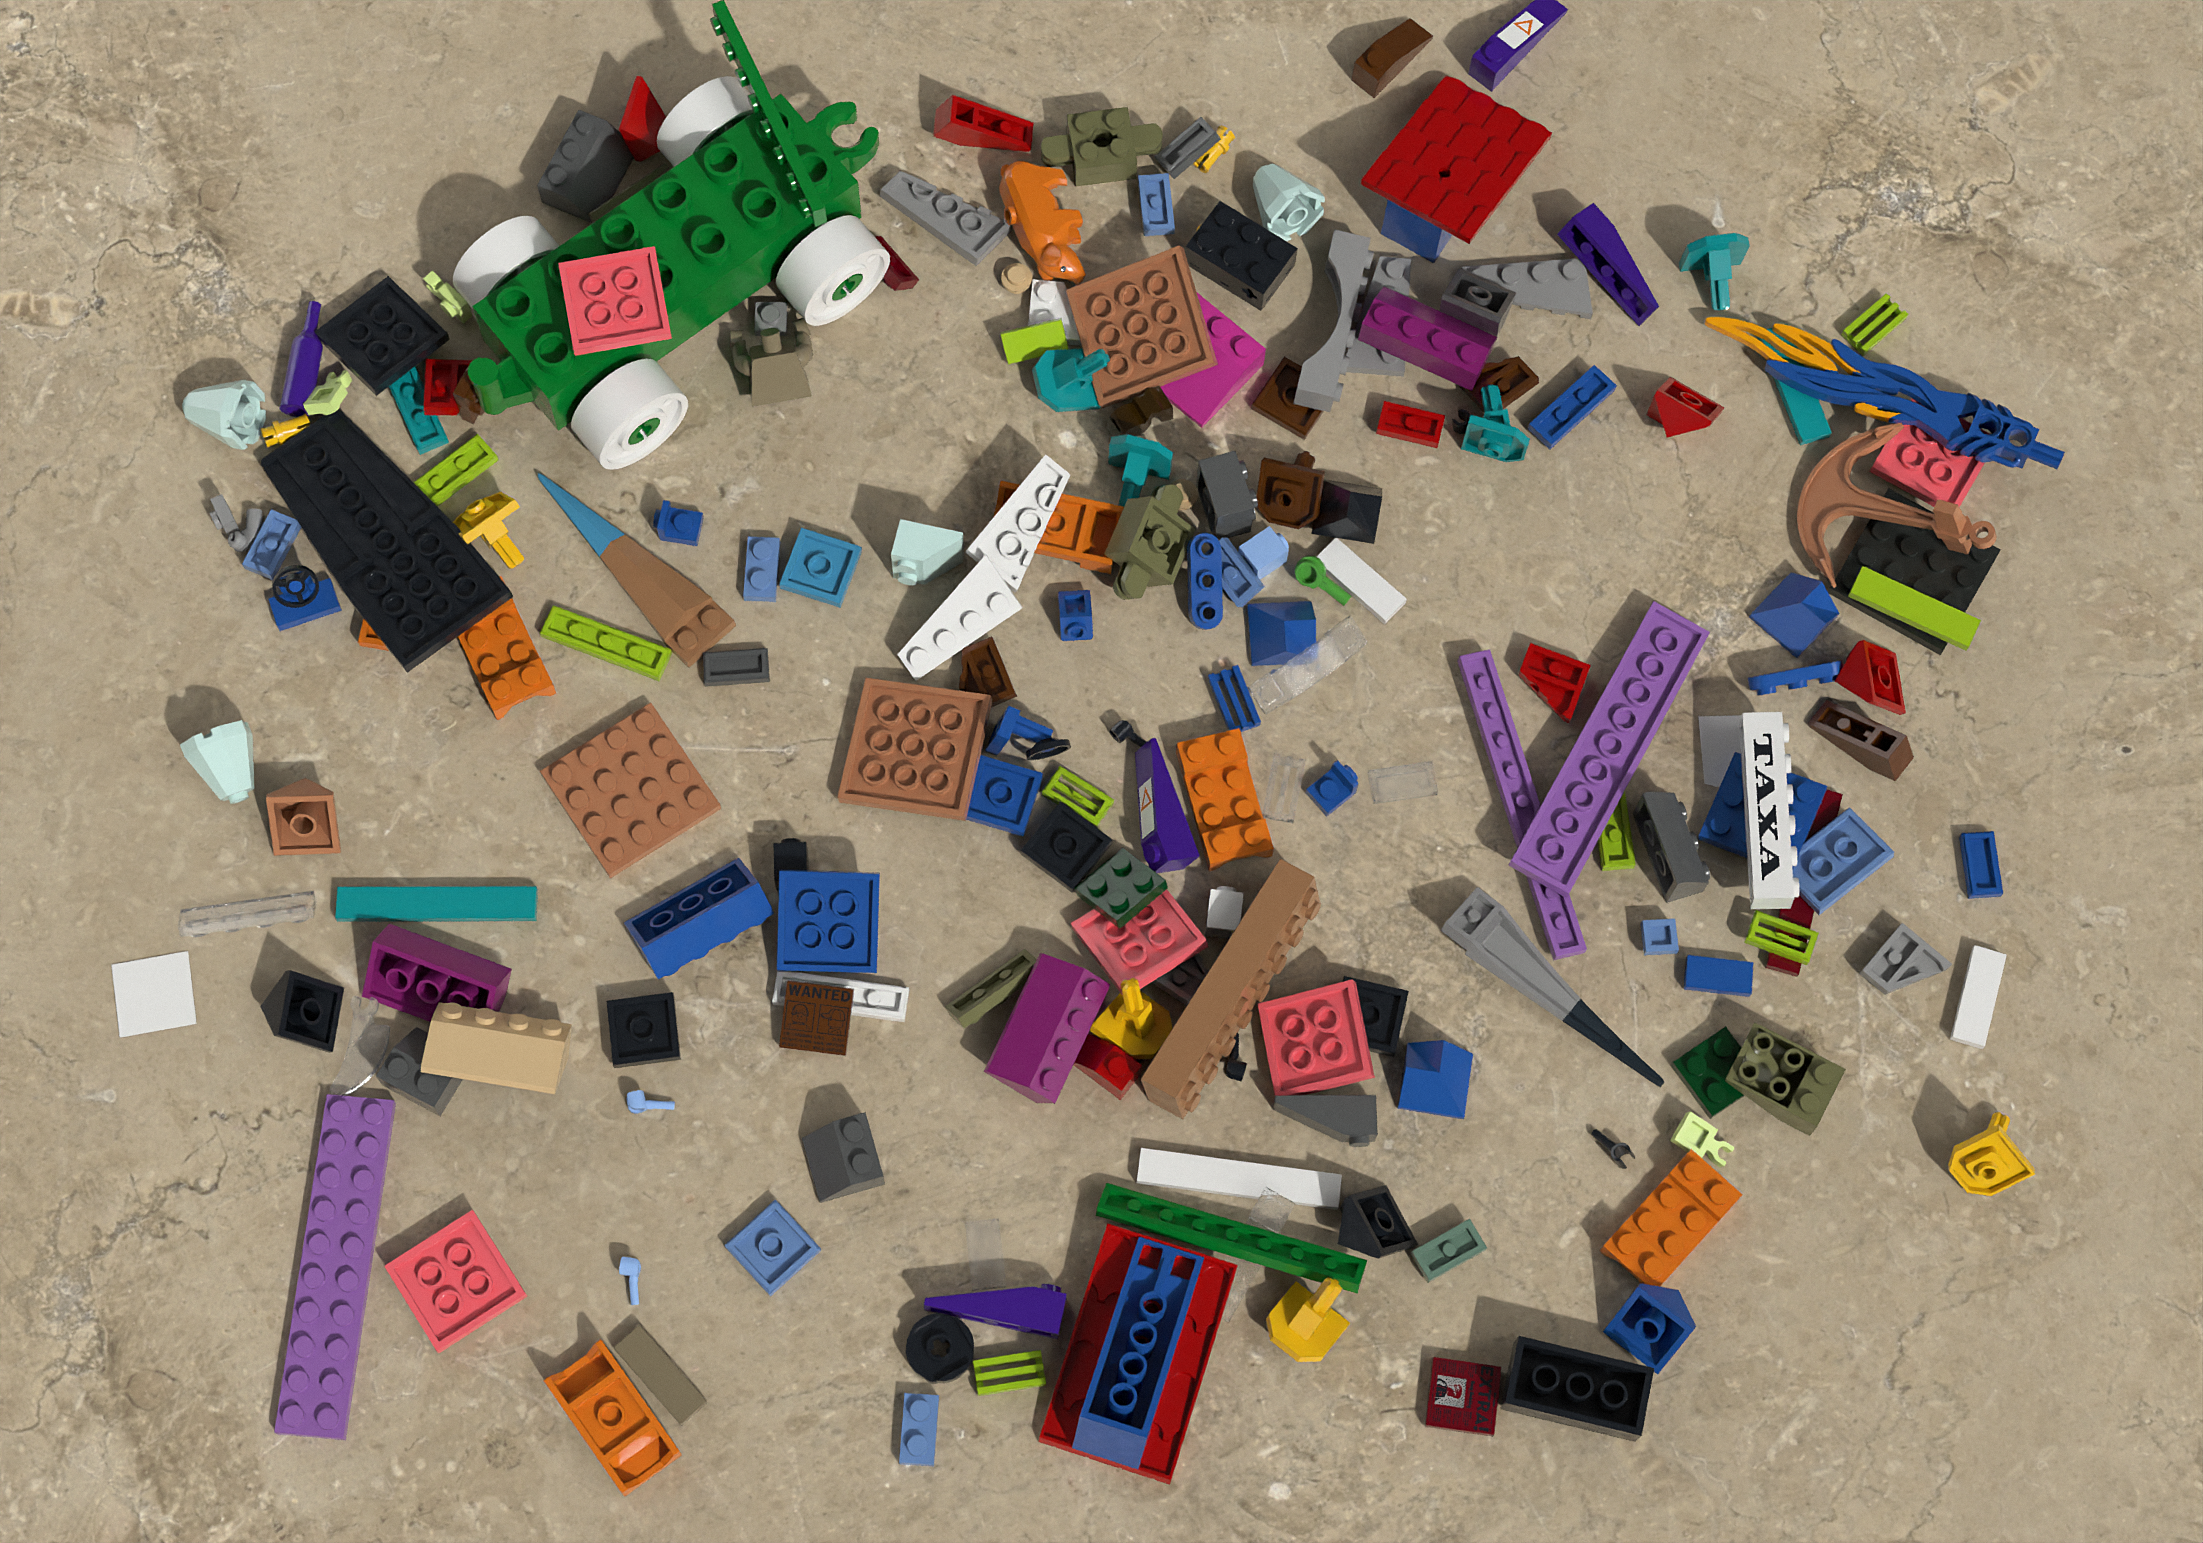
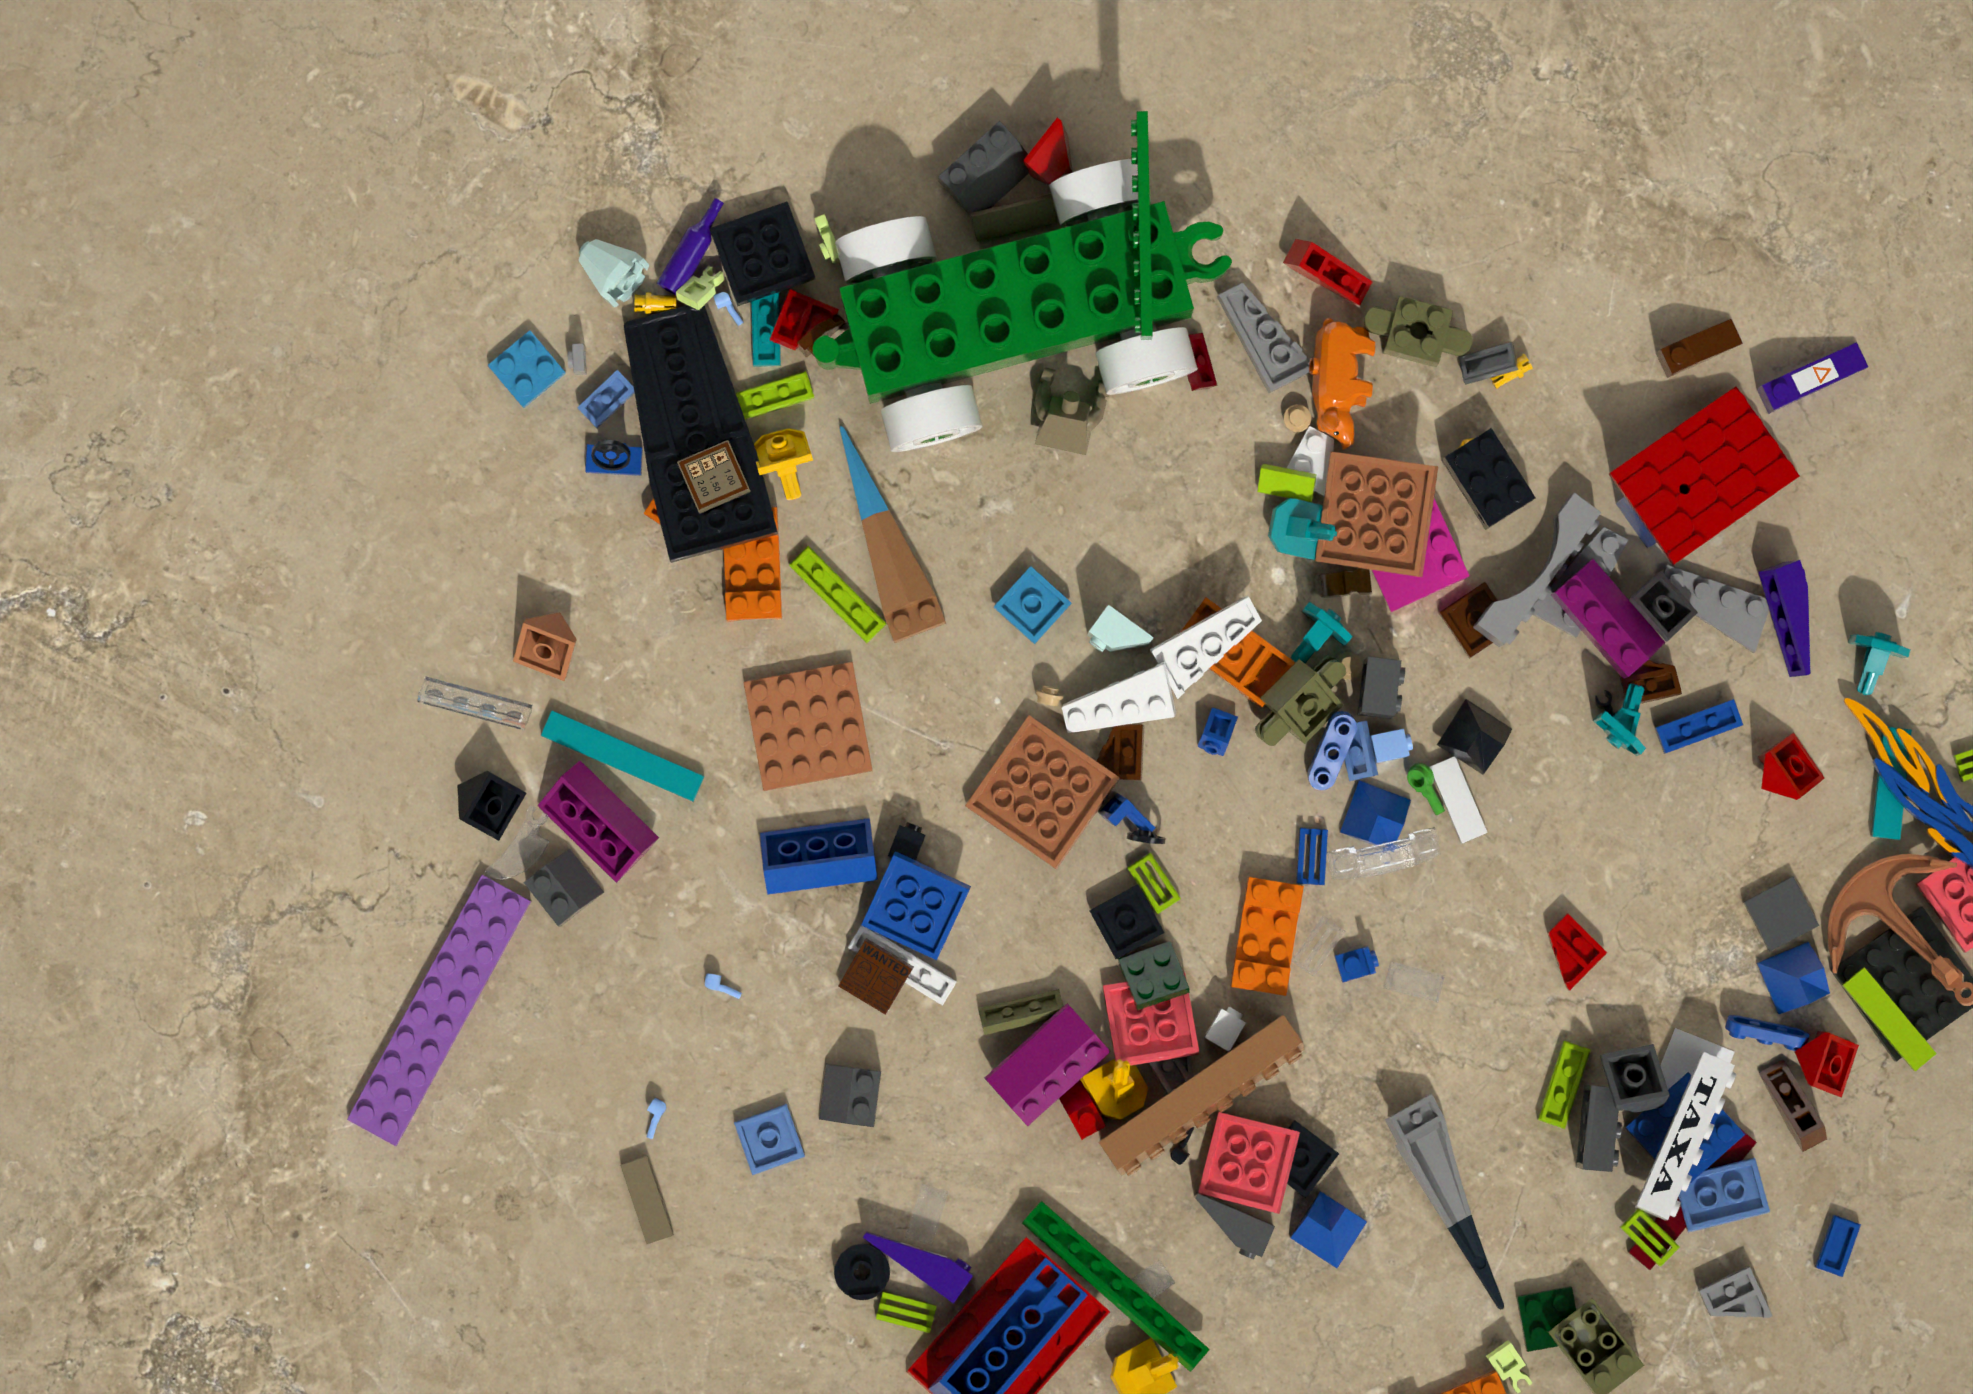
camera: 25 degrees right, 15 degrees up
white sticker [111,951,197,1038] -> none
light aqua cone [180,720,254,804] -> none
light grey arm [228,509,263,552] -> none
coral plate [384,1210,528,1353] -> none
tan slope [421,1002,572,1094] -> none
orange piece [543,1339,682,1497] -> none
coral plate [558,246,672,356] -> none
black plate [606,992,681,1068] -> none
blue bracket [653,500,704,546] -> none
dark grey tile [703,648,770,687] -> none
medium blue plate [743,536,781,602] -> none
light grey plate [755,302,787,336] -> none
medium blue plate [899,1393,939,1467] -> none
blue plate [966,755,1043,837] -> none
black hand [1109,720,1147,747] -> none
dark purple slope [1135,738,1200,874] -> none
white tile [1136,1148,1342,1210] -> none
medium blue plate [1138,173,1175,236] -> none
light aqua cone [1253,163,1325,241] -> none
reddish brown piece [1256,451,1325,530] -> none
black slope [1337,1185,1418,1259] -> none
red plate [1376,401,1445,448] -> none
sand green plate [1411,1219,1487,1283] -> none
medium lavender plate [1457,649,1587,961] -> none
medium lavender plate [1508,601,1710,898] -> none
black hand [1591,1129,1635,1169] -> none
medium blue plate [1640,918,1679,956] -> none
blue tile [1684,955,1754,997] -> none
white tile [1950,945,2007,1049] -> none
none -> dark azure plate [488,330,566,408]
none -> tile [677,440,751,514]
none -> light blue hand [713,292,744,326]
none -> tan plate [1036,685,1063,706]
none -> dark grey slope [1600,1044,1670,1113]
none -> dark grey tile [1743,876,1820,951]

